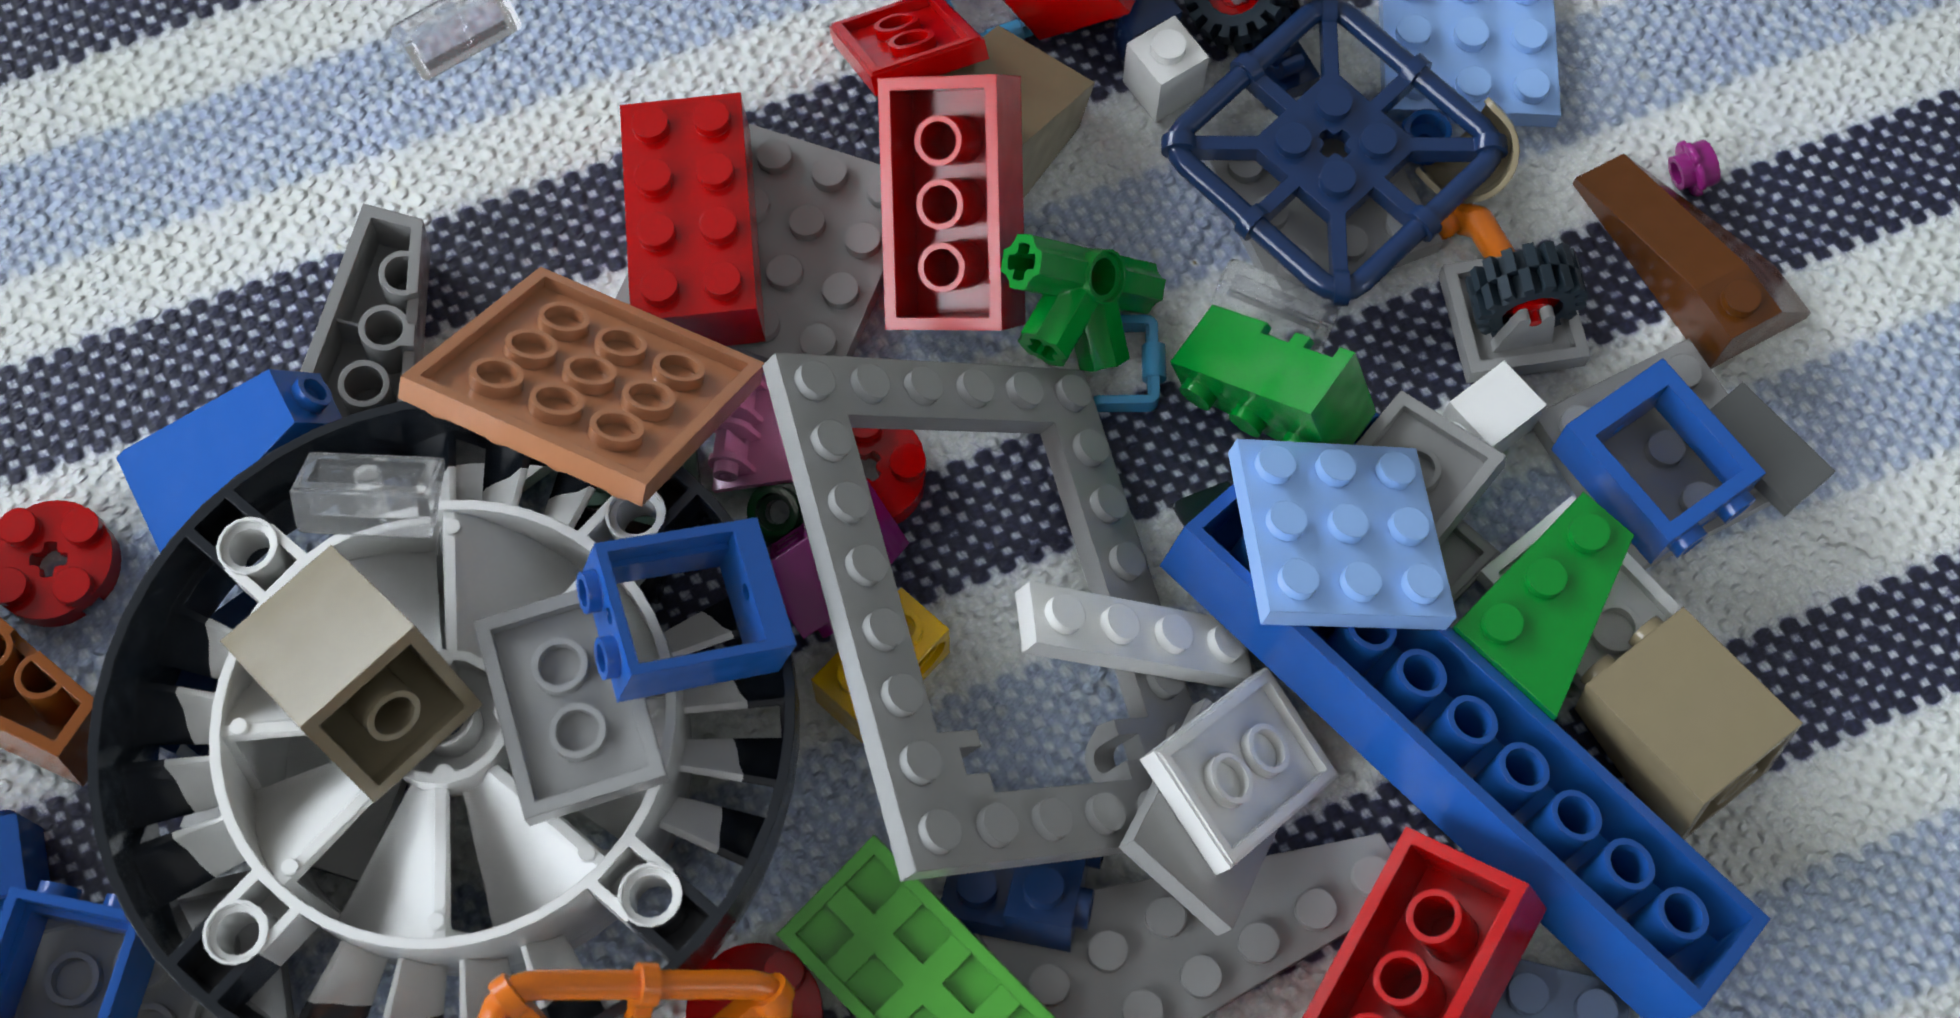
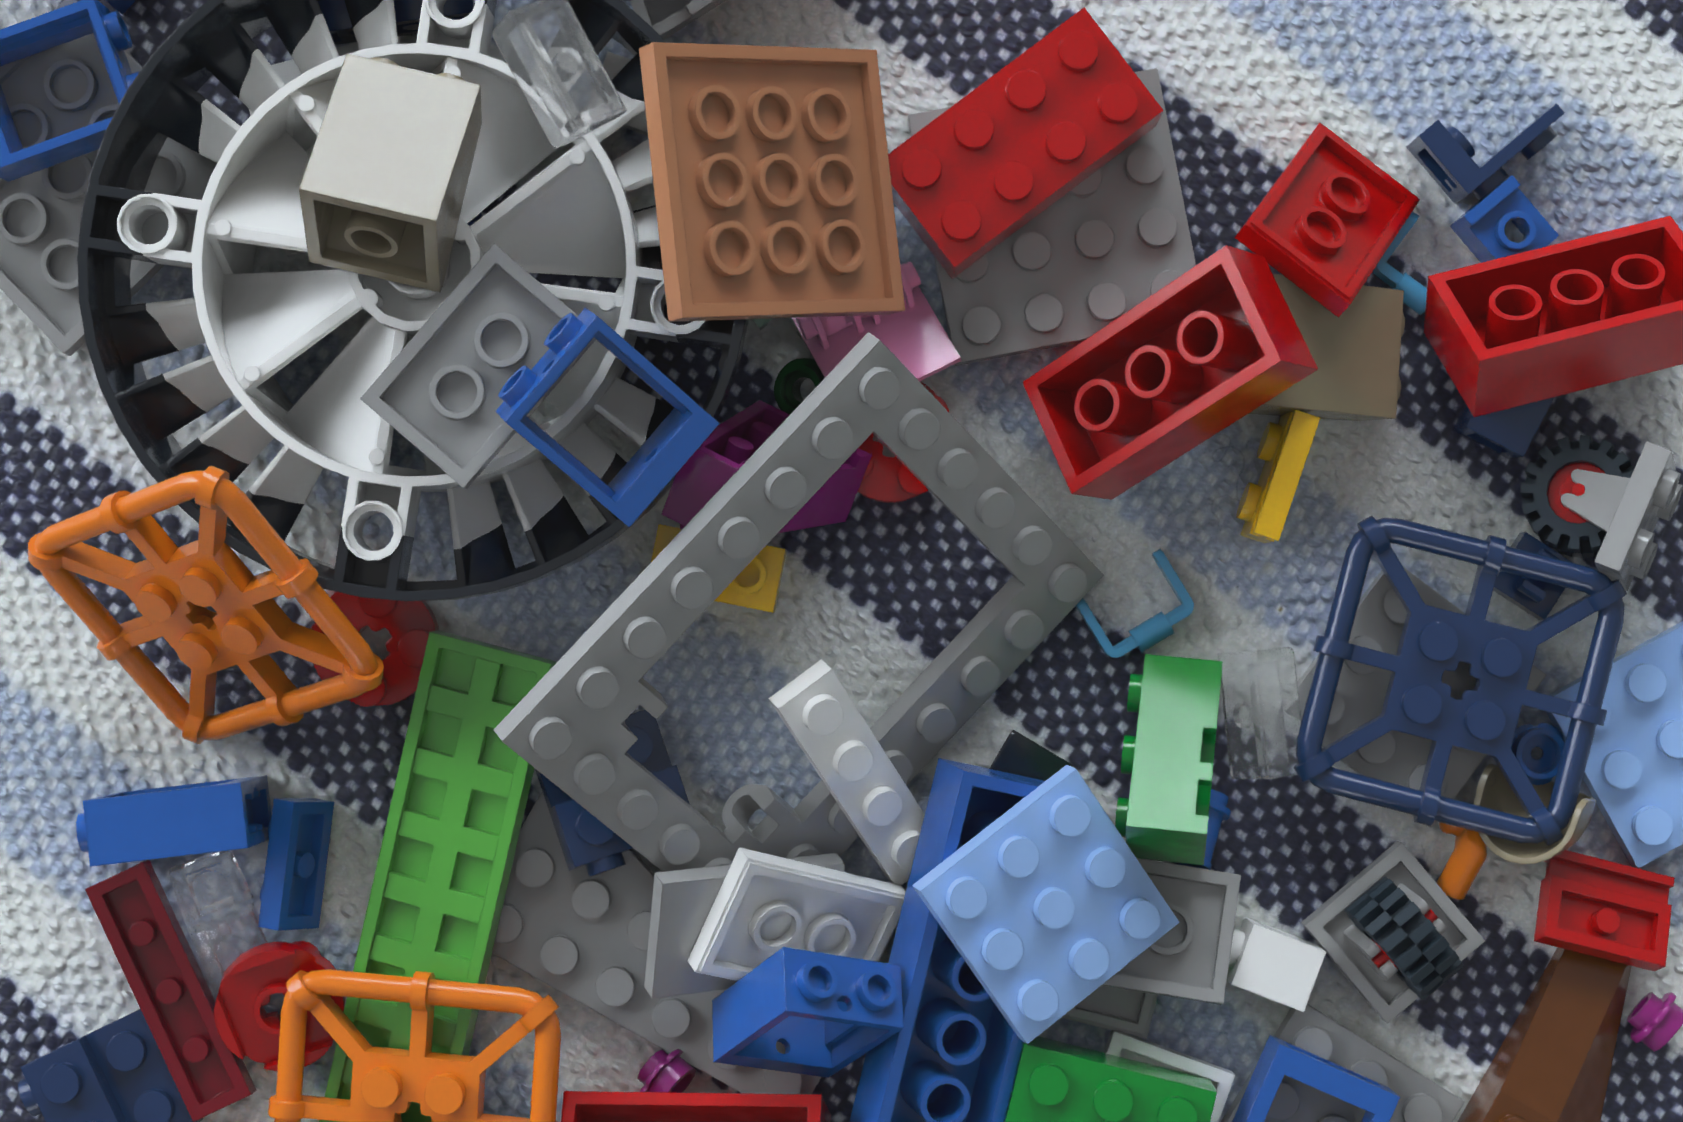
camera: 55 degrees right, 20 degrees up
green piece [1001,234,1166,372] -> none
white brick [1123,16,1209,123] -> none
none -> magenta plate [637,1049,696,1093]
none -> blue window [712,947,904,1078]
none -> yellow plate [1236,410,1320,543]
none -> red plate [1534,850,1675,972]

